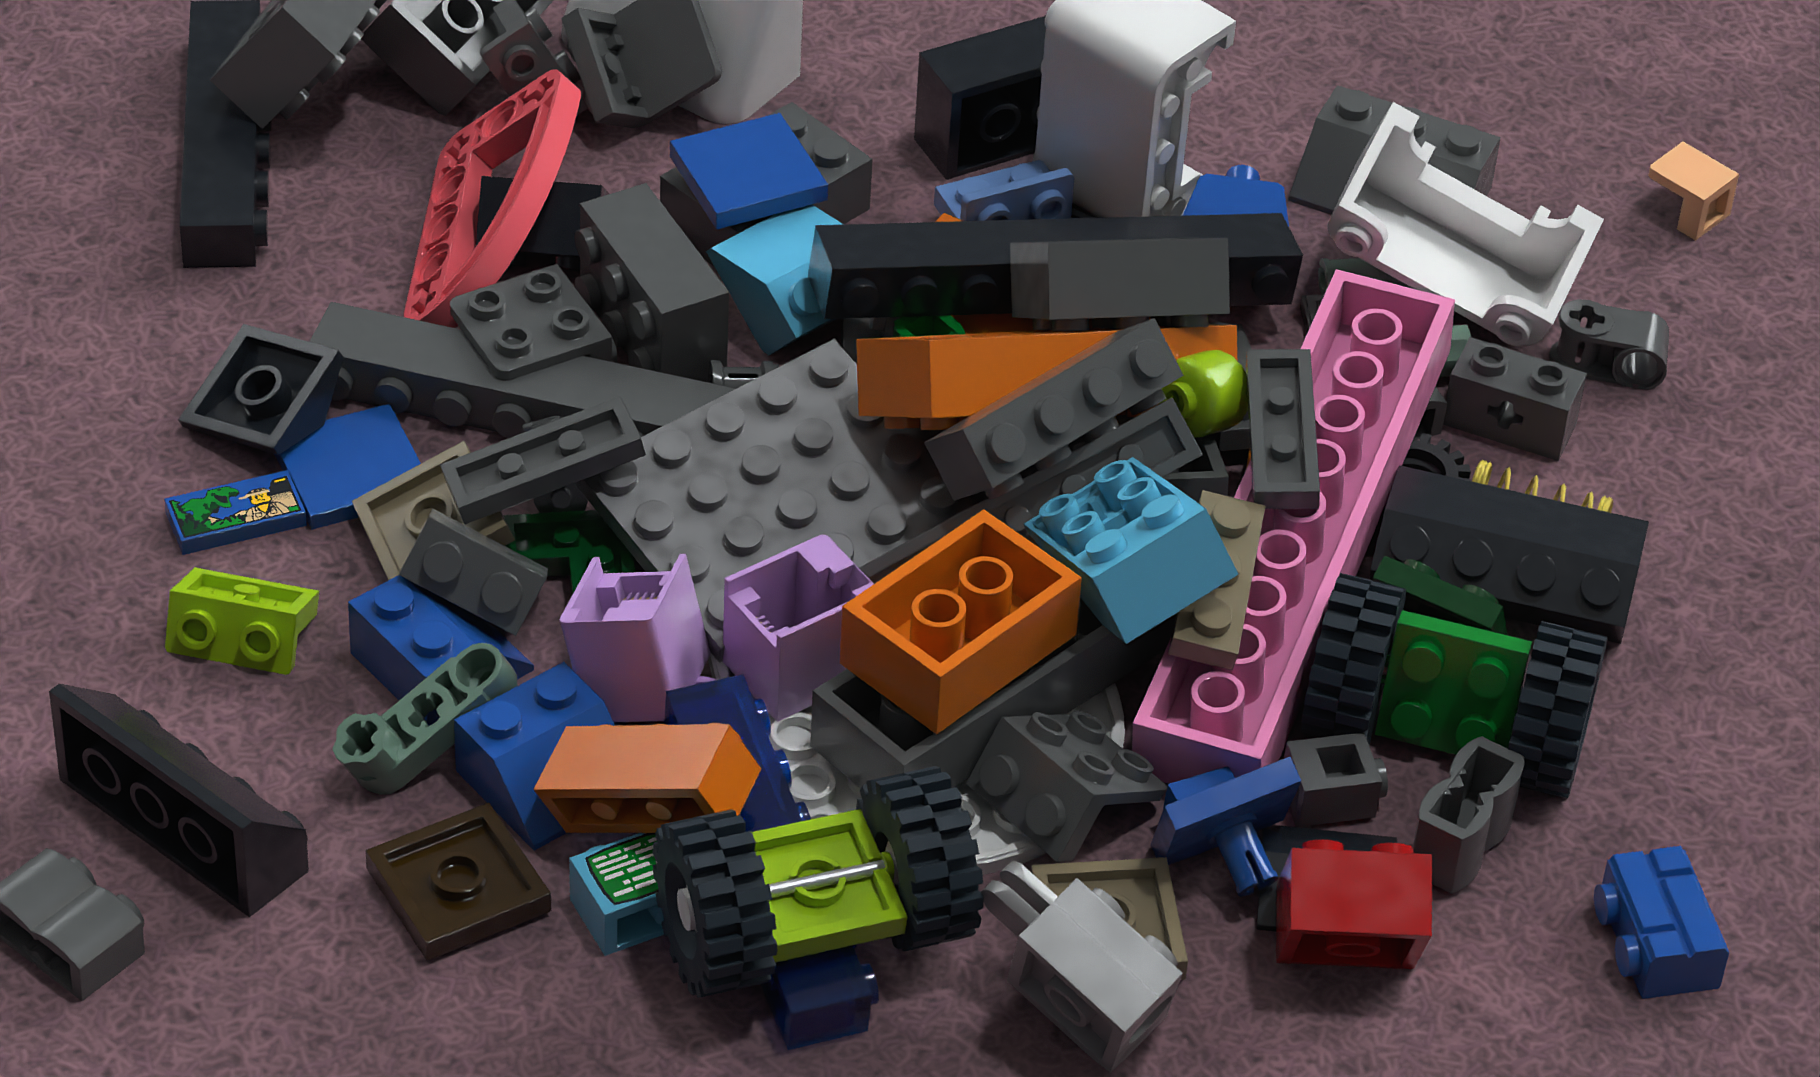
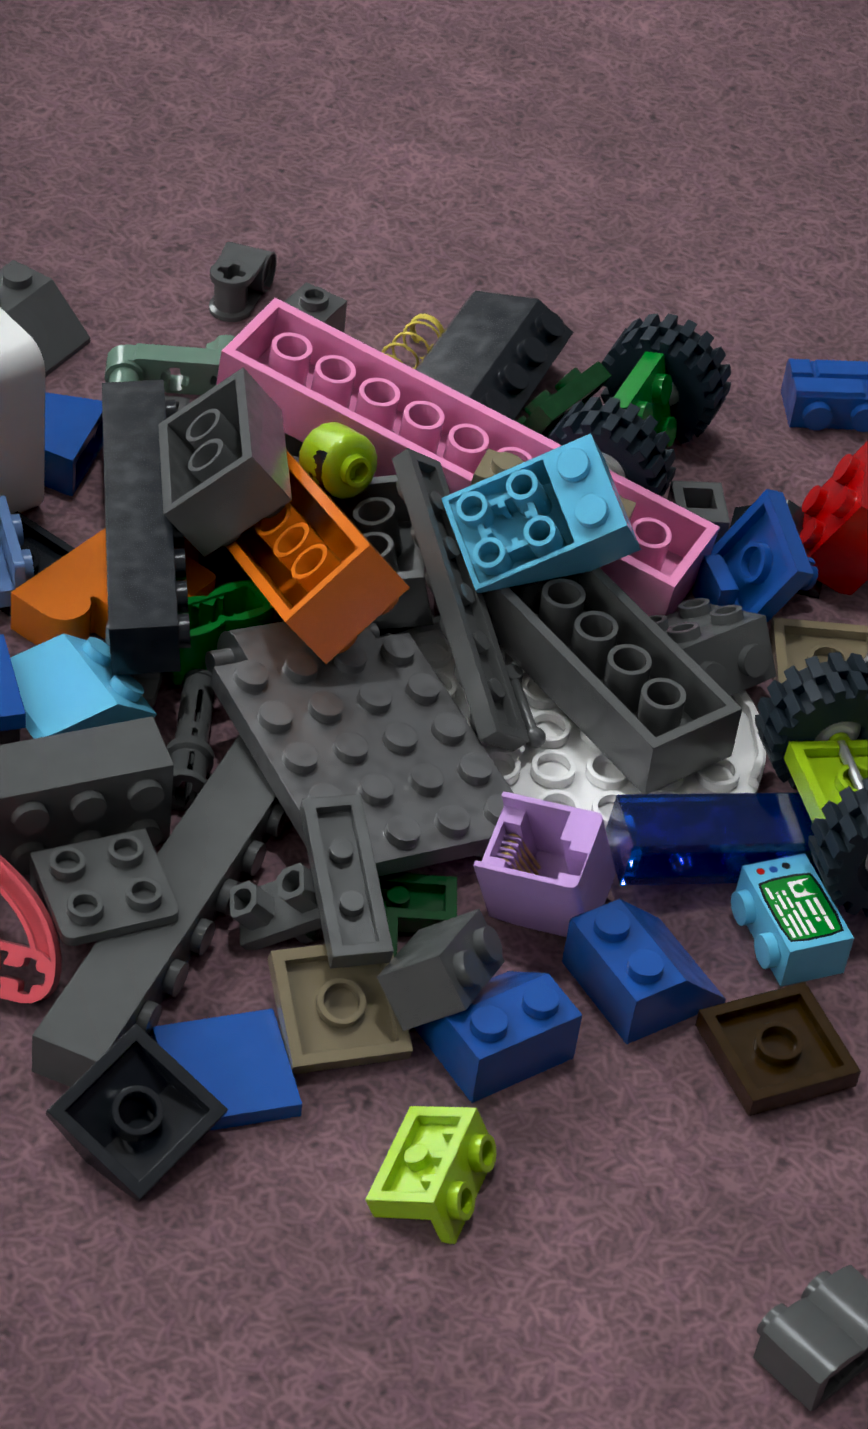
camera: 85 degrees left, 0 degrees up
black slope [49,684,309,918] -> none
tile [164,470,307,555] -> none
sand green beam [332,643,518,795] -> none
orange brick [533,723,762,833] -> none
lavender piece [722,535,874,722] -> none
orange brick [840,509,1082,735] -> none
dark grey brick [924,318,1184,500] -> none
dark grey plate [1246,349,1320,509] -> none
white windscreen [1327,102,1604,346] -> none
dark grey brick [1413,737,1524,894] -> none
light nougat panel [1648,142,1739,241] -> none

